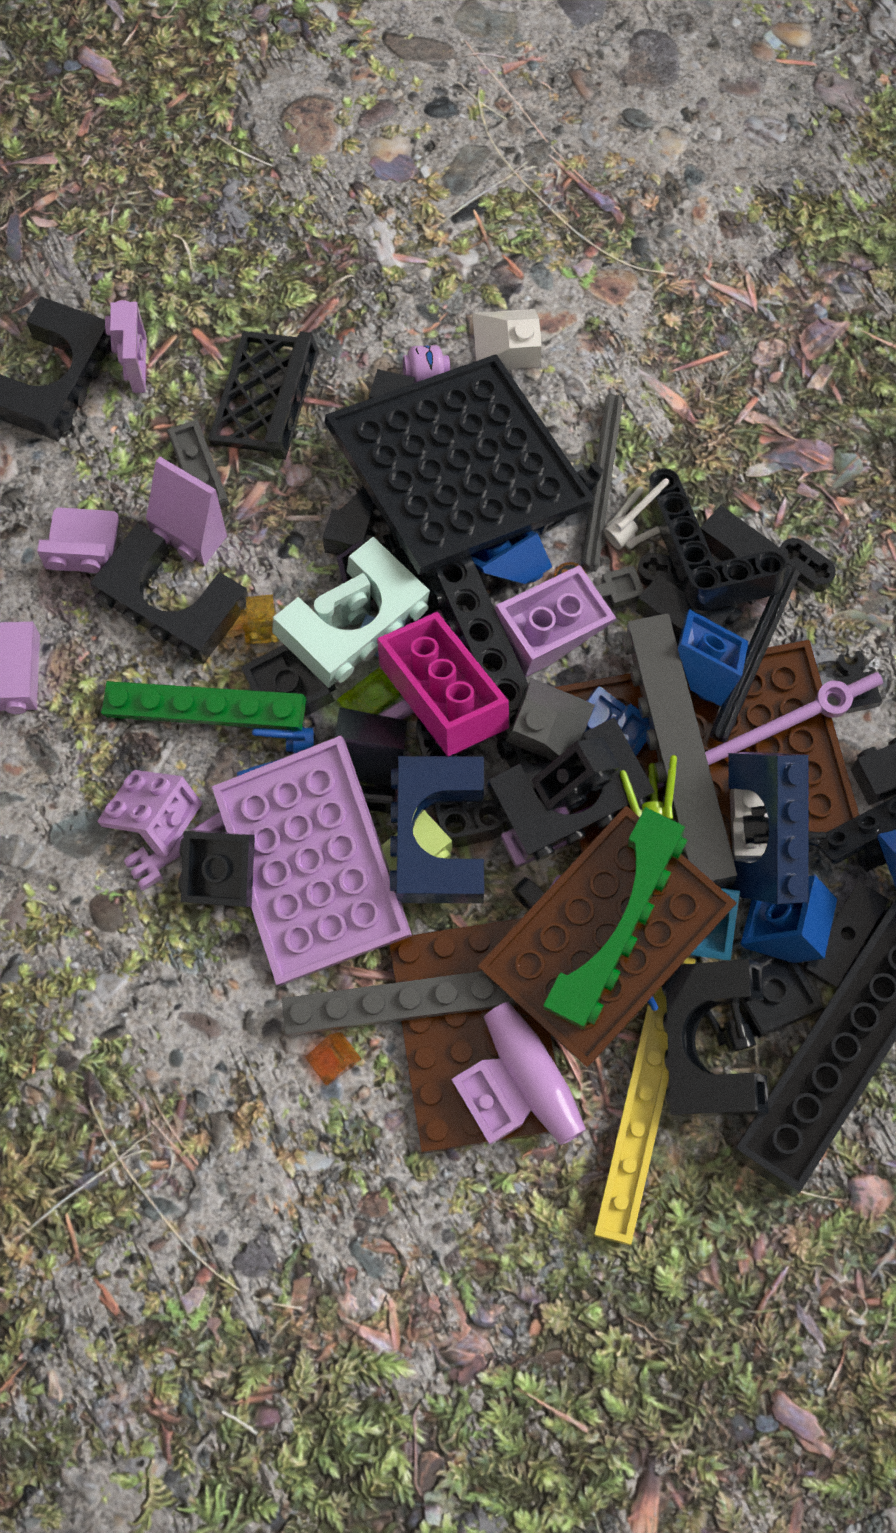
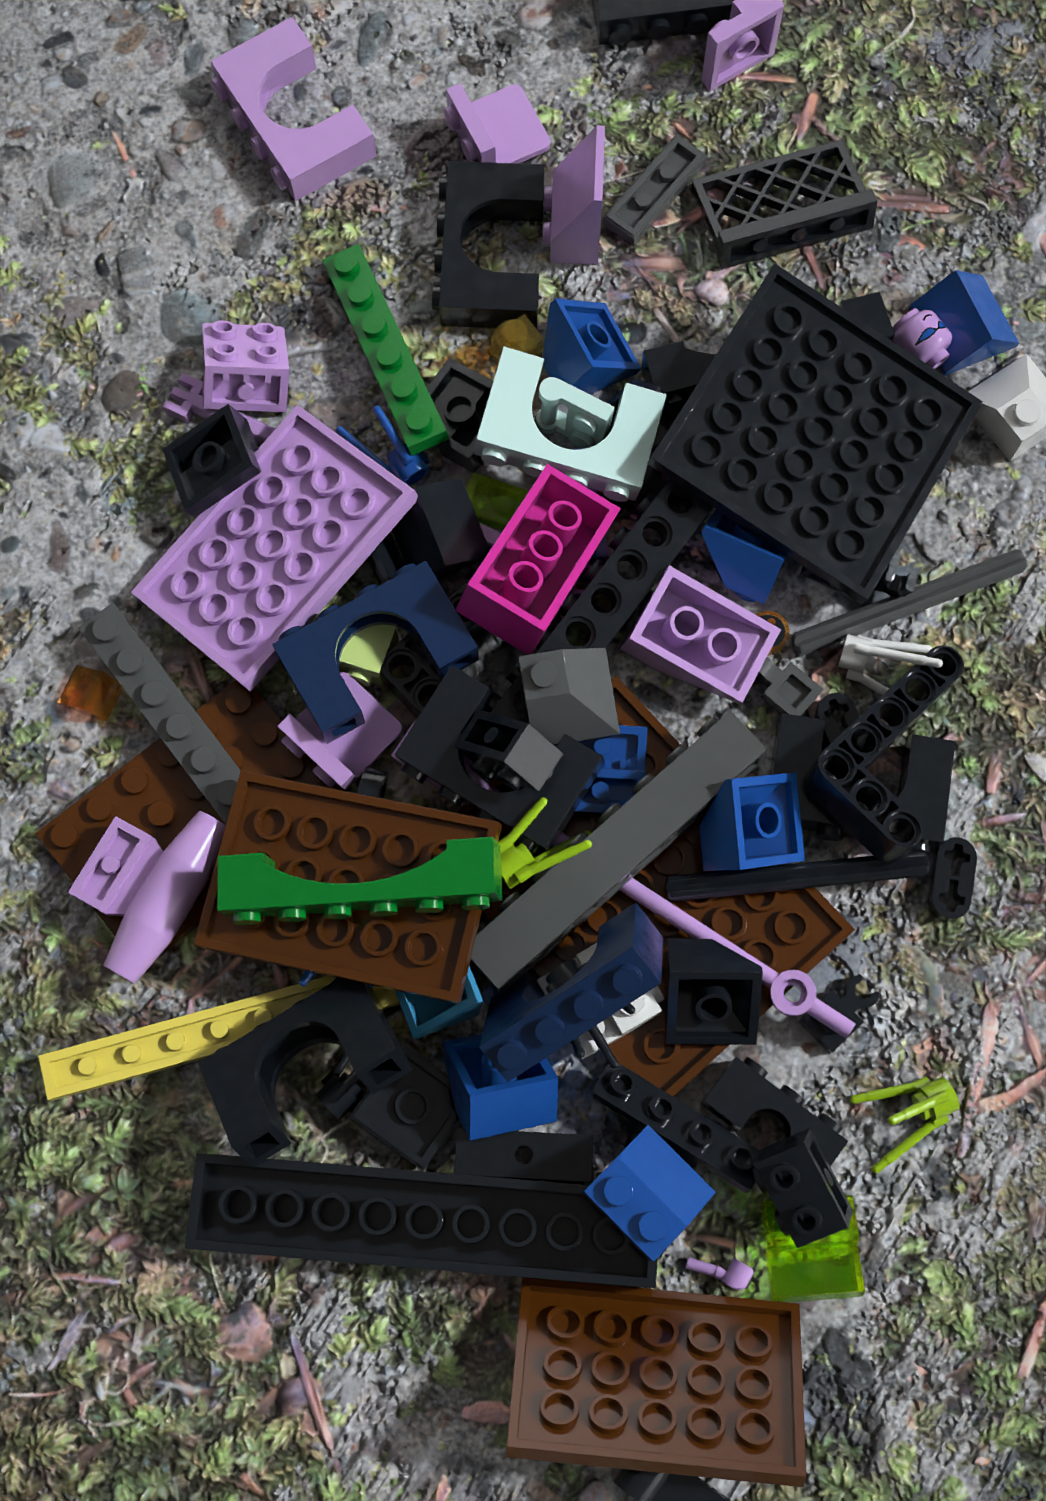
camera: 60 degrees right, 5 degrees up
none -> lavender bracket [278,672,402,791]
none -> blue slope [542,298,642,395]
none -> black slope [665,938,763,1045]
none -> blue slope [909,270,1019,376]

